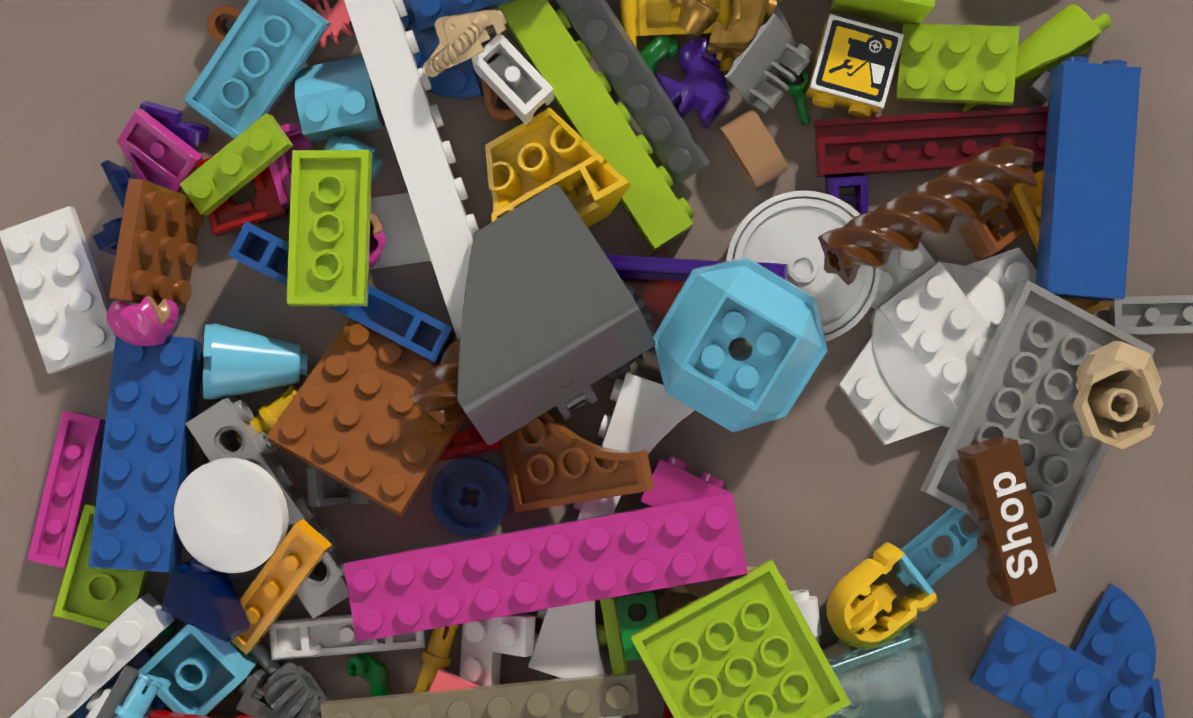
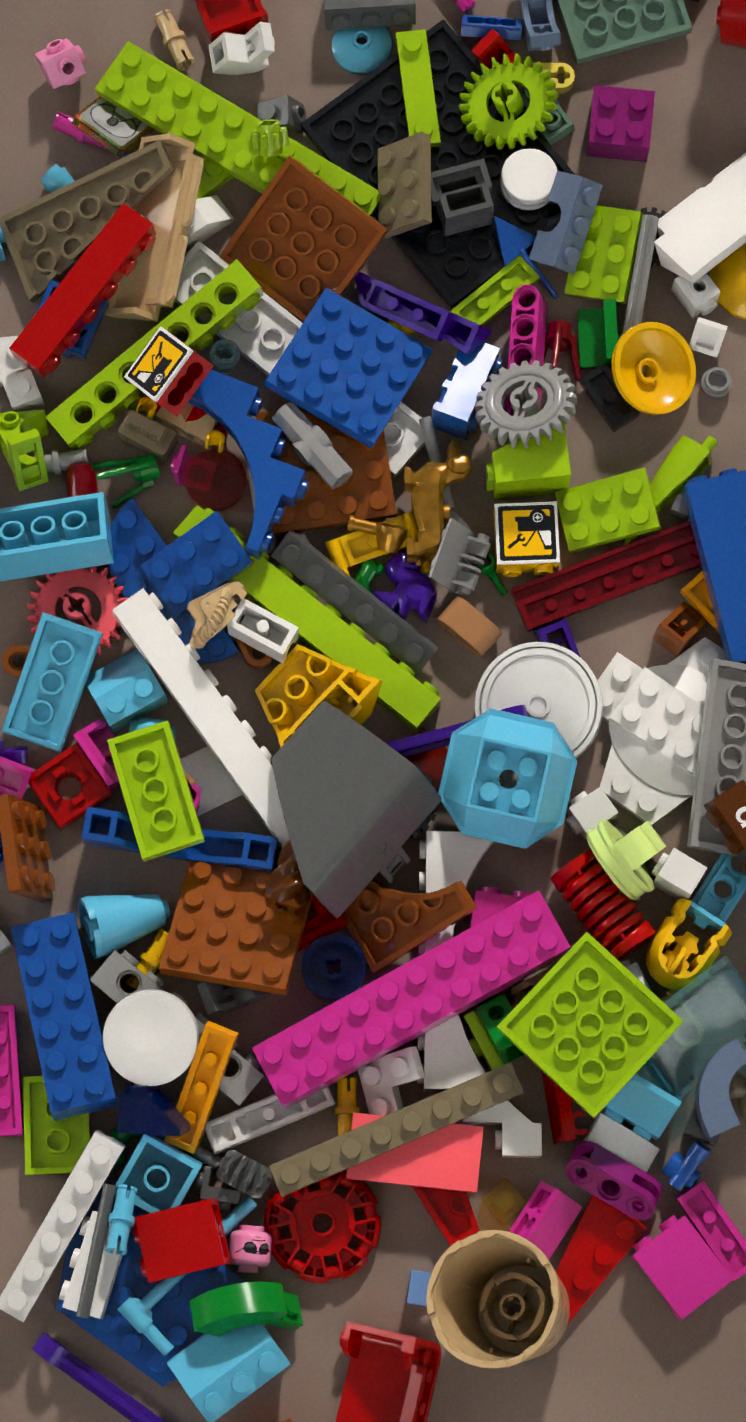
camera: 15 degrees left, 10 degrees down
dark pink hair [106,296,179,347] -> none
lime plate [180,113,293,216] -> none
green arm [347,653,390,697] -> none
reddish brown piece [818,140,1037,285] -> none
none -> red piece [550,849,656,961]
none -> white brick [566,787,618,839]
none -> yellowish green piece [586,819,666,900]
none -> white brick [651,848,707,900]

